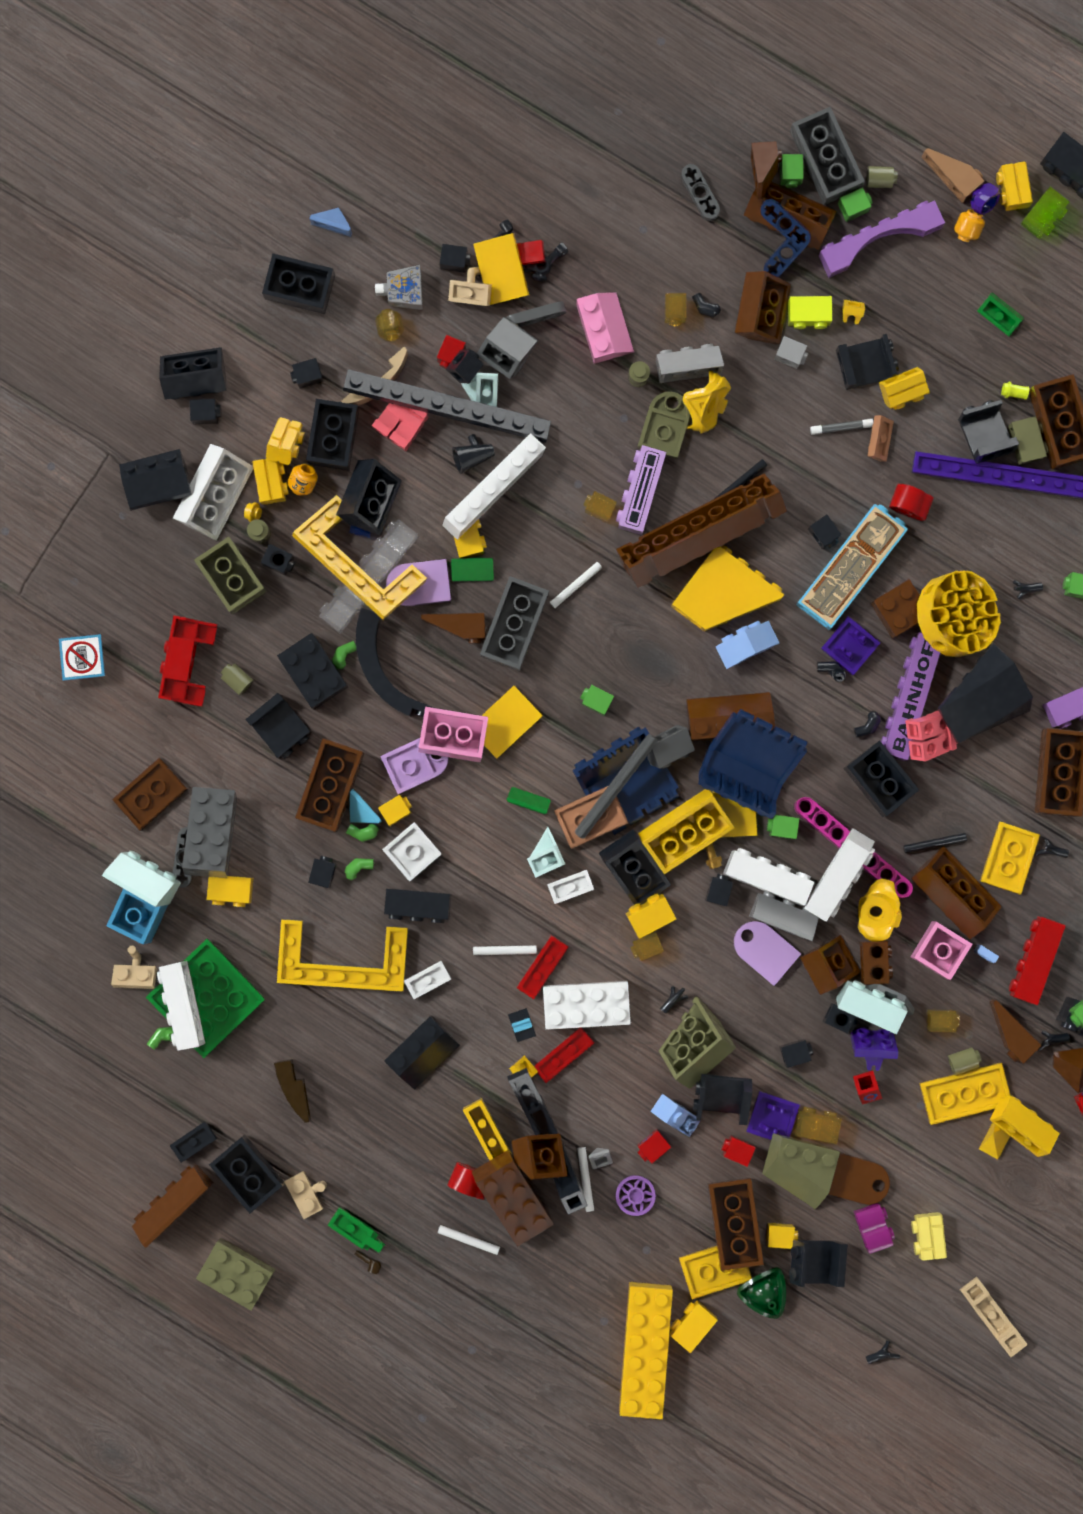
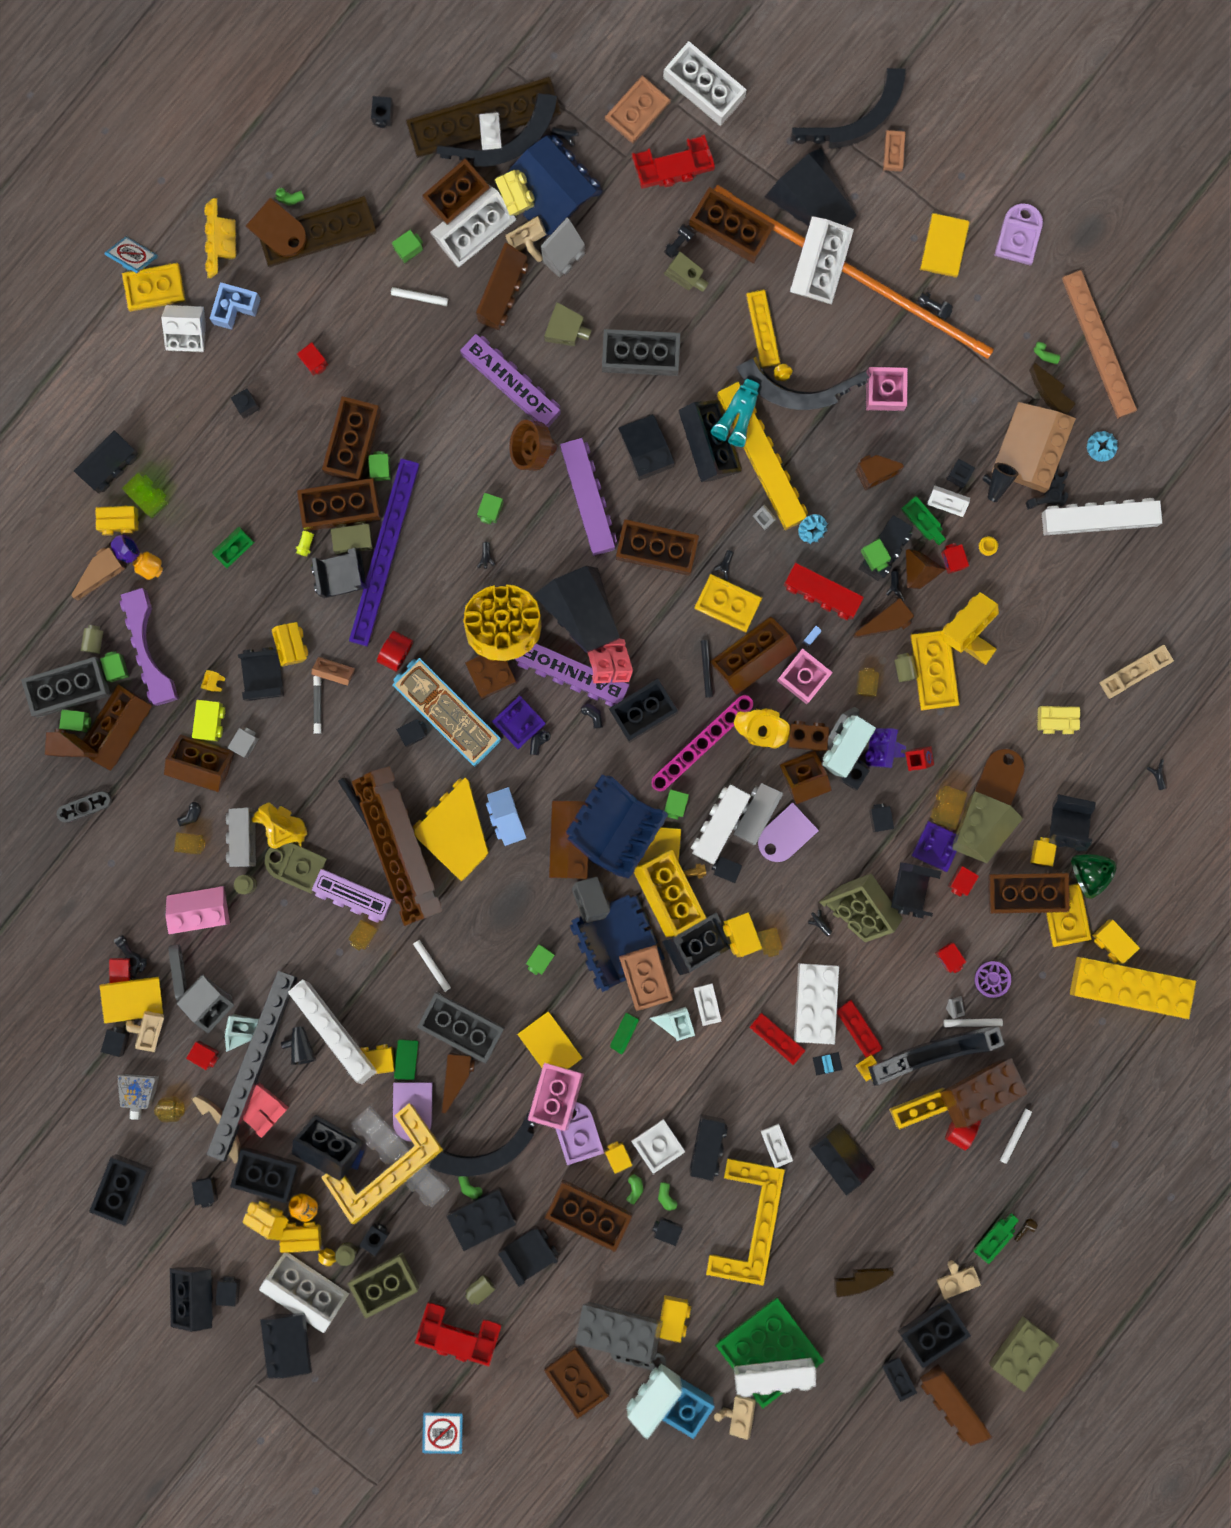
camera: 80 degrees left, 0 degrees up
bright green arm [147,1027,174,1050] -> none
medium blue slope [310,208,352,237] -> none
medium azure slope [350,789,382,824] -> none
black brick [445,350,483,384] -> none
white bar [473,946,537,955] -> none
black hand [494,219,513,238] -> none
reddish brown slope [512,1134,567,1180] -> none
dark grey axle [575,734,658,839] -> none
light blue slope [651,1094,700,1137] -> none
dark blue beam [761,199,811,277] -> none
white brick [804,828,875,922] -> none
magenta brick [853,1203,895,1254] -> none

